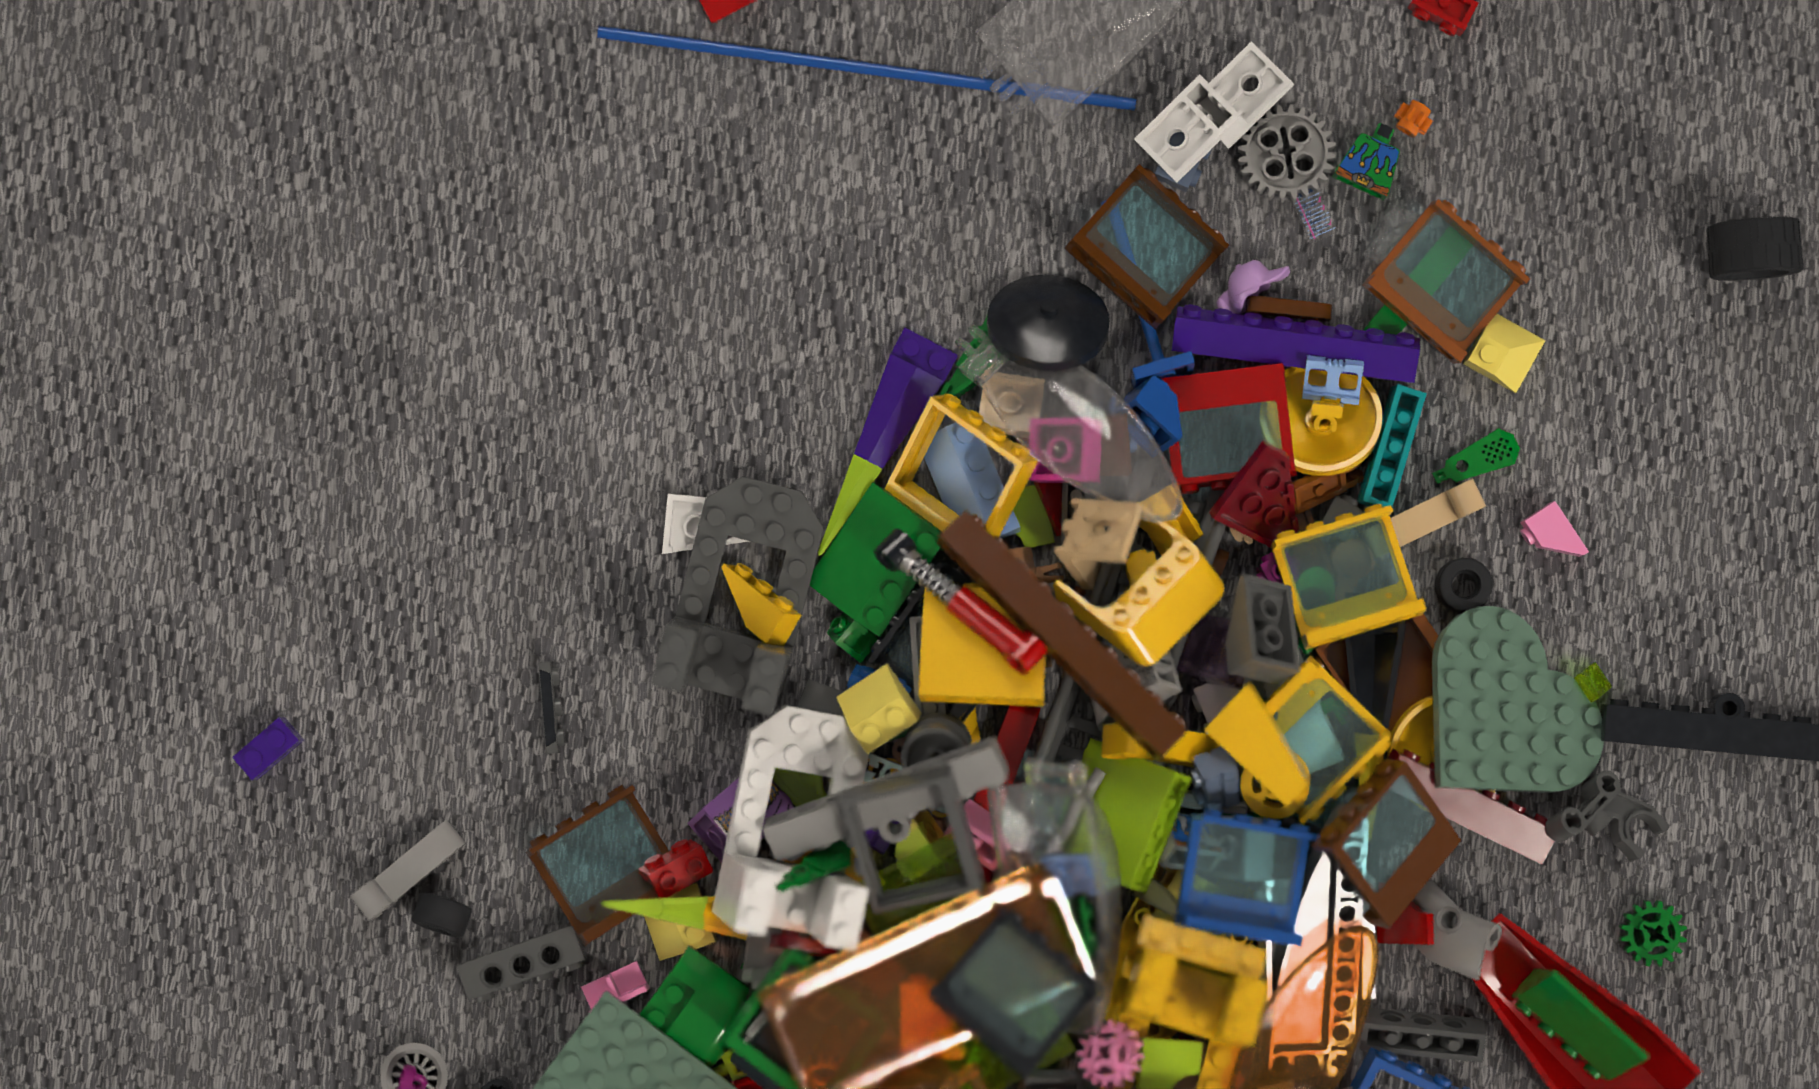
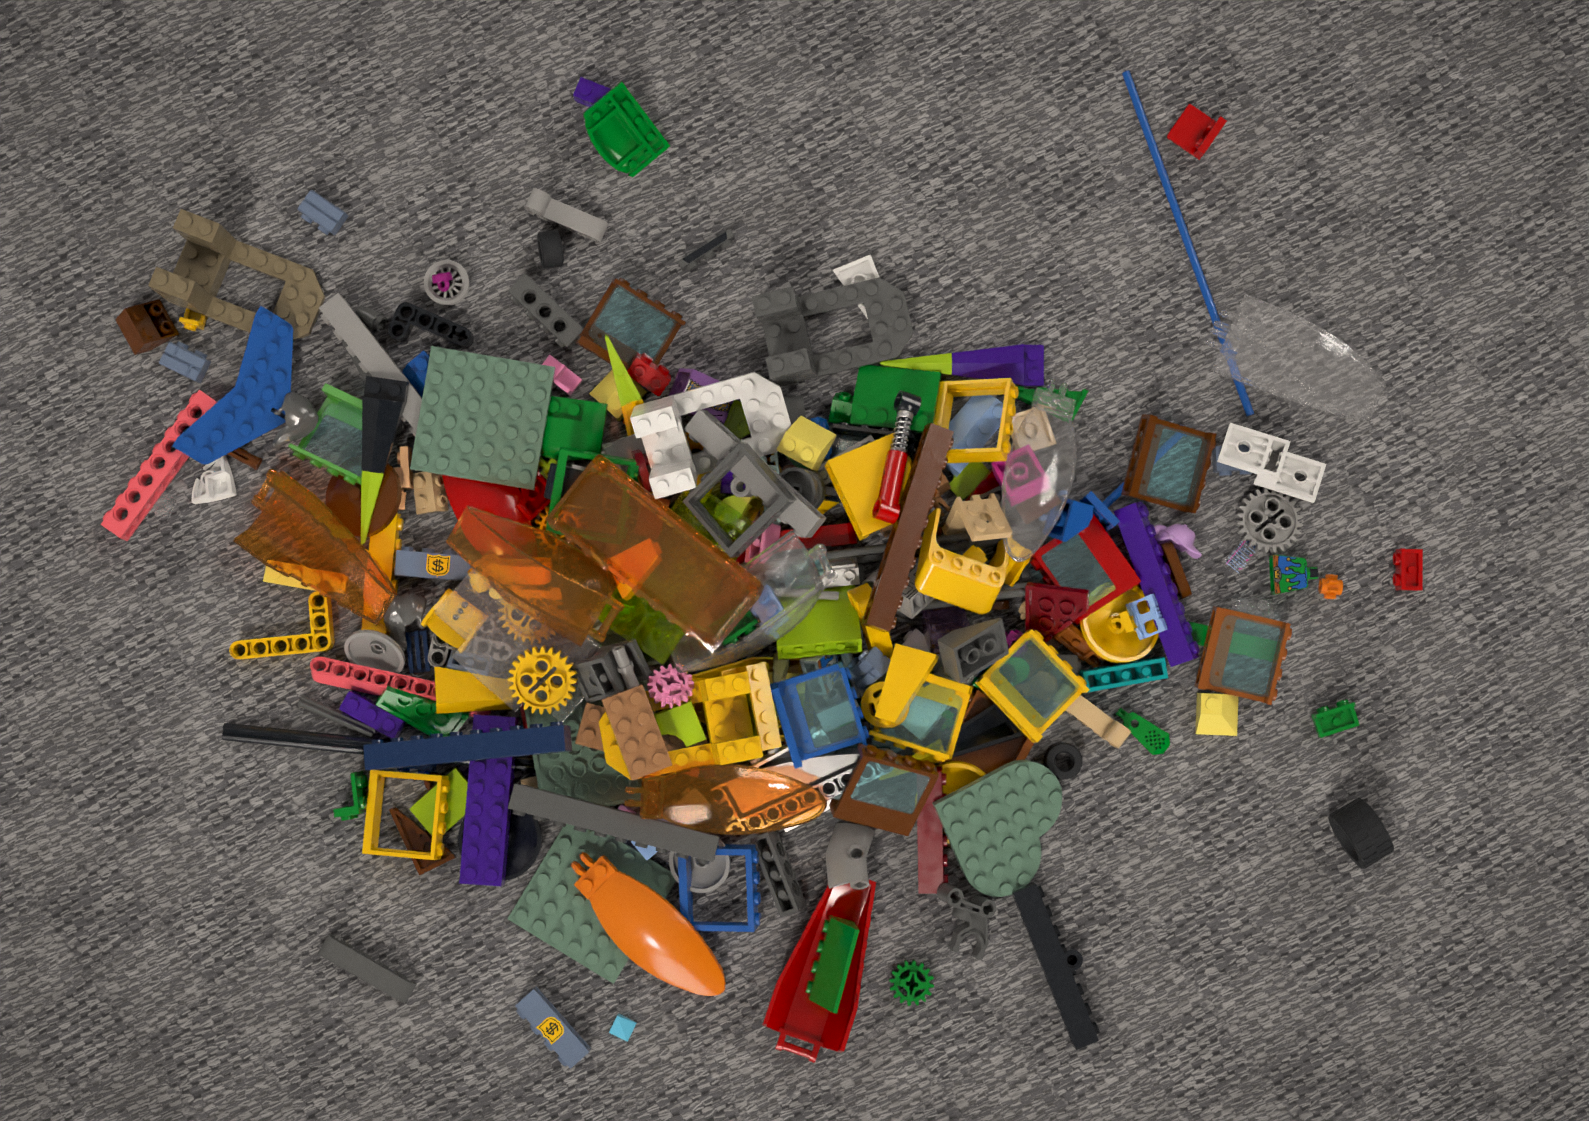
camera: 60 degrees right, 0 degrees up
yellow slope [721,563,802,646] -> none
green piece [775,839,851,892] -> none
clear light blue panel [927,907,1099,1080] -> none
black dish [987,275,1110,371] -> none
red tile [1377,882,1434,945] -> none
bright pink slope [1520,501,1589,556] -> none
clear neon green tile [1574,662,1612,703] -> none
none -> green slope [583,81,670,177]
none -> white window [815,556,860,588]
none -> green bracket [1311,699,1360,738]

